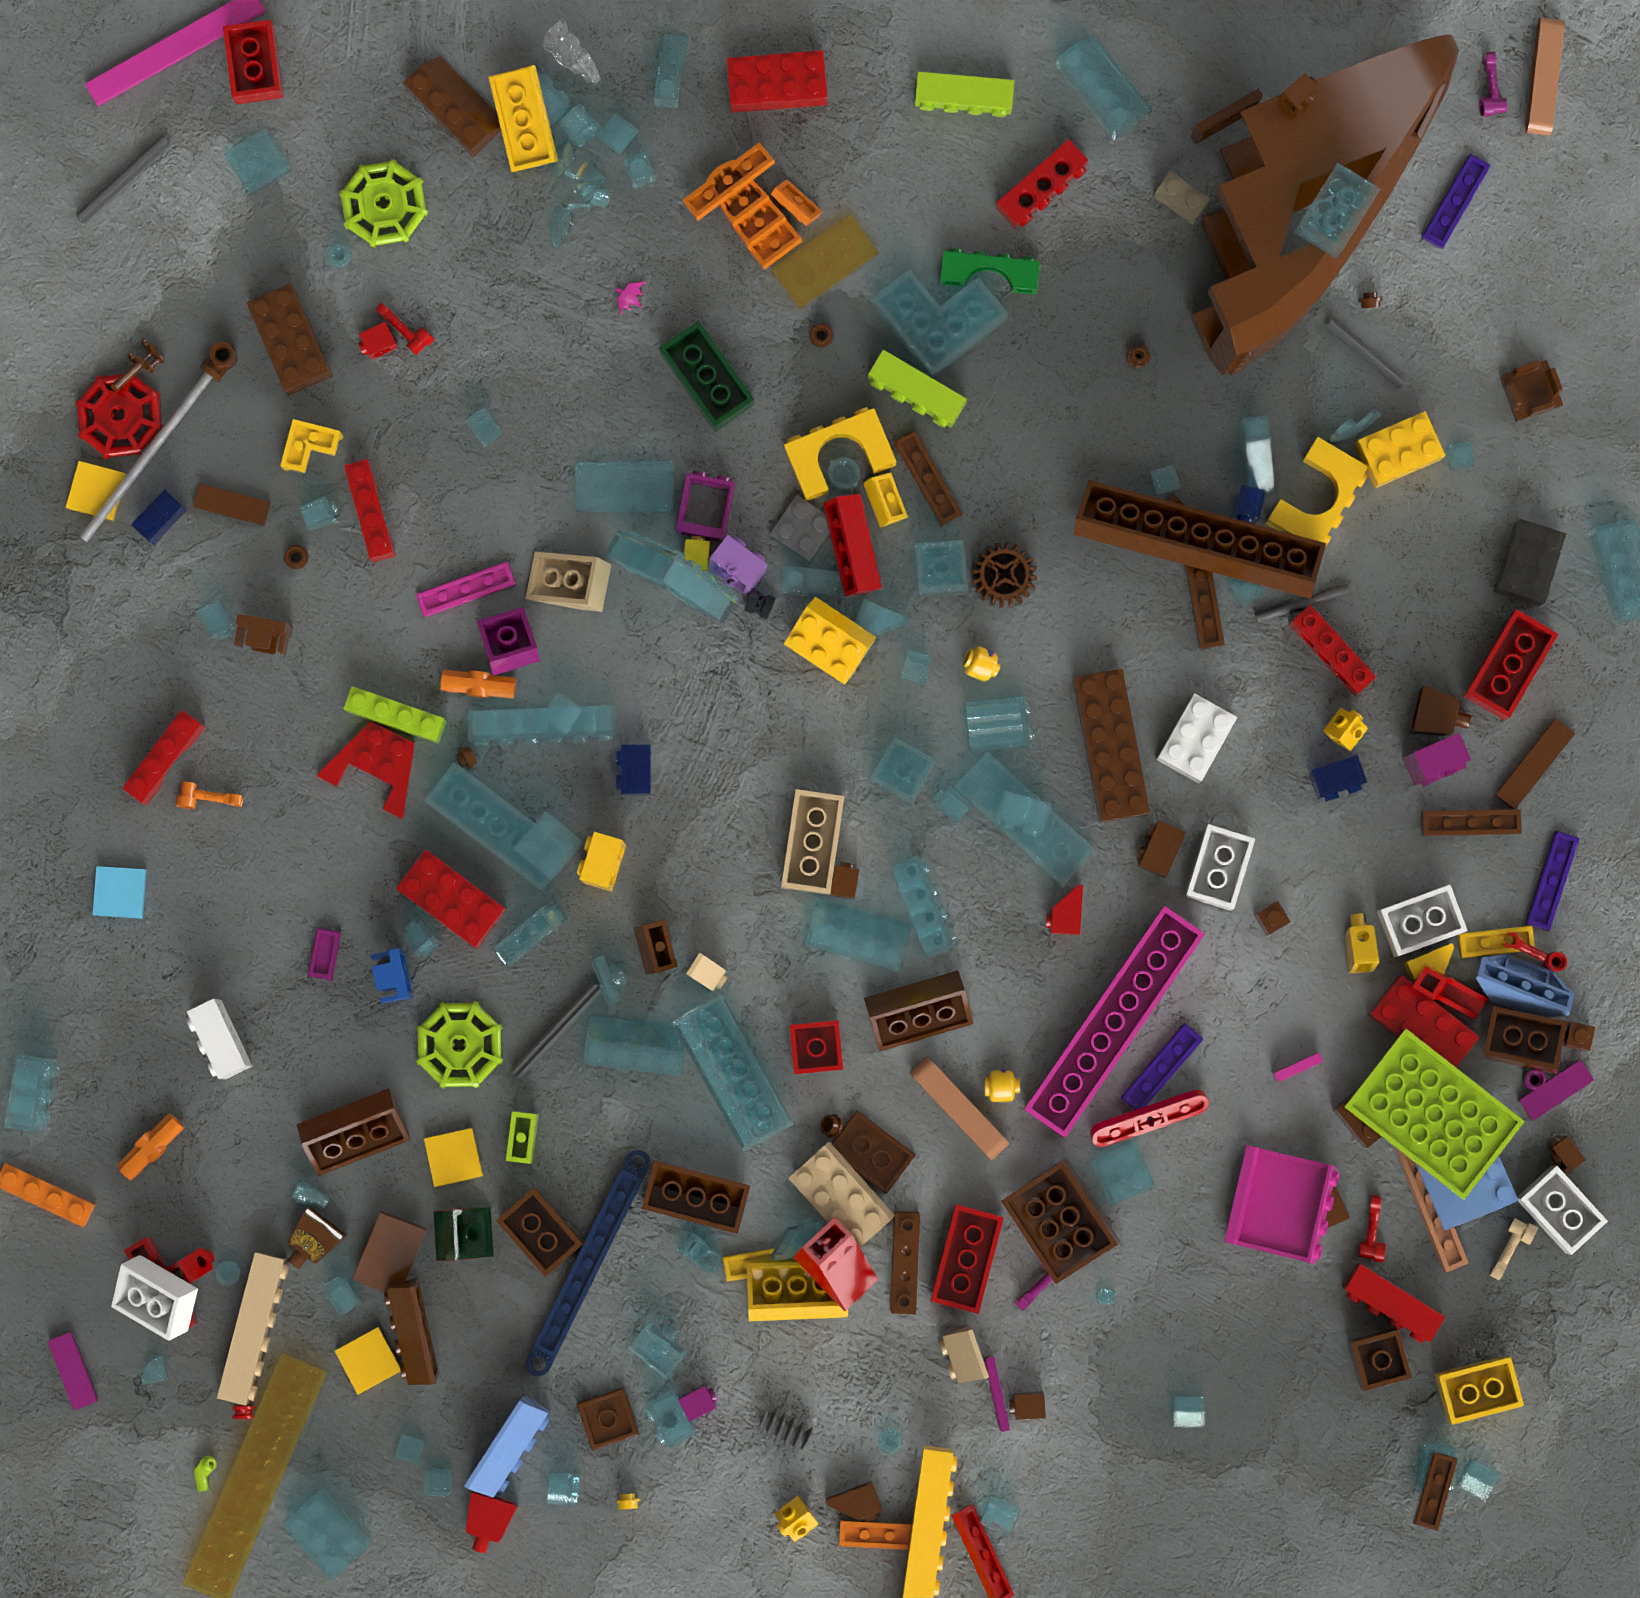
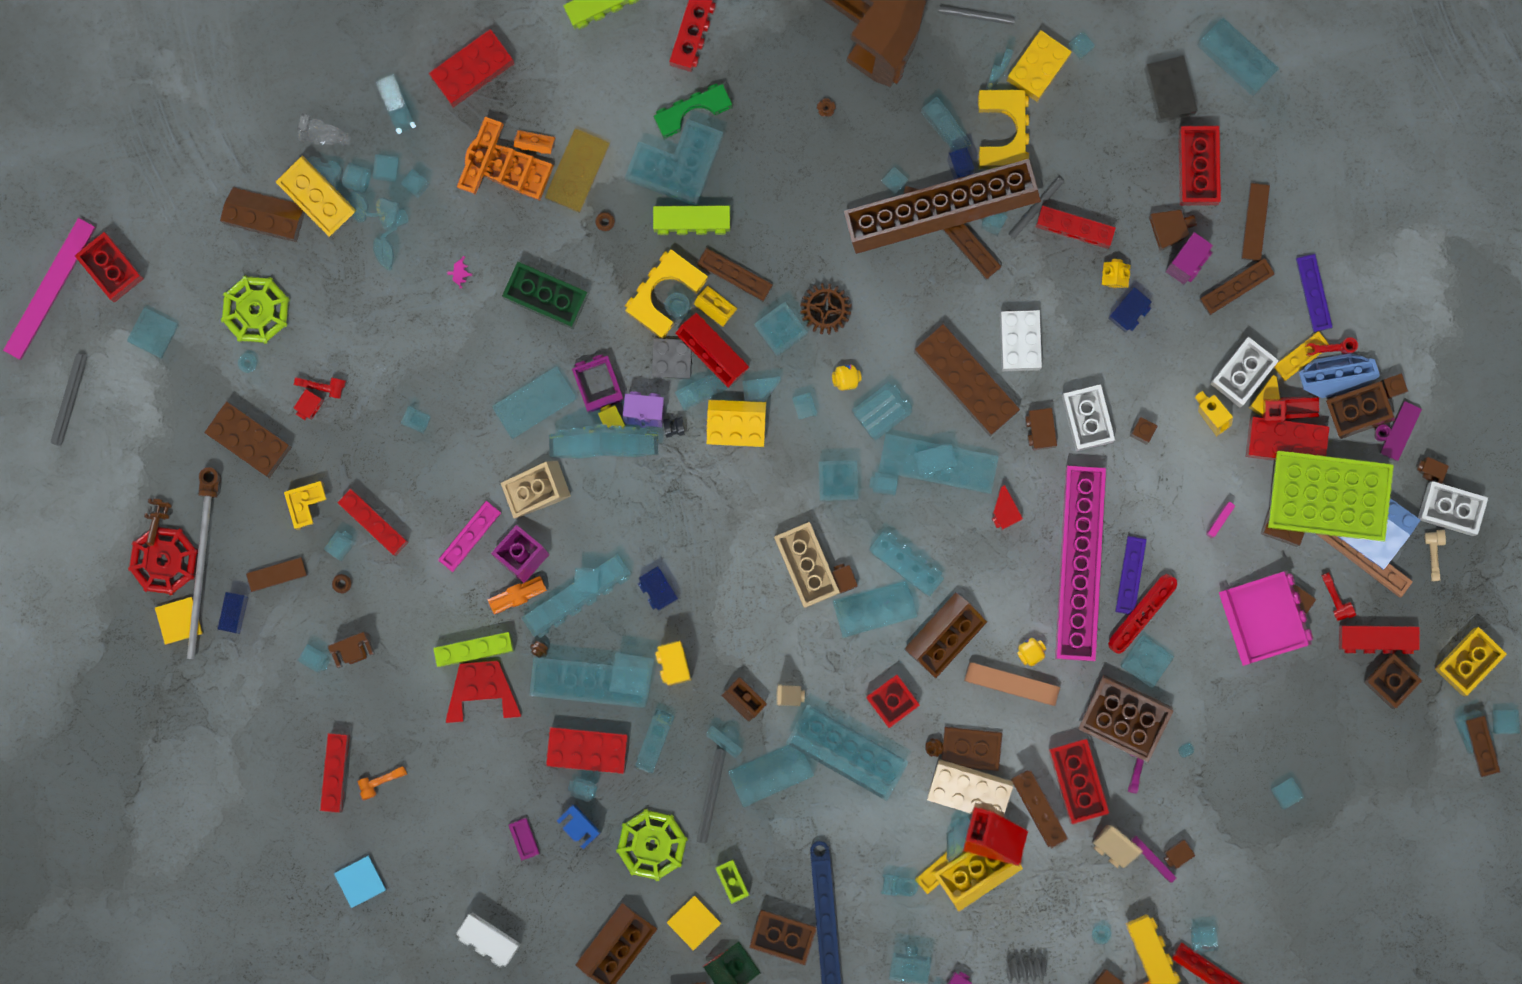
camera: 25 degrees left, 0 degrees up
reddish brown slope [641,1160,750,1234] -> none

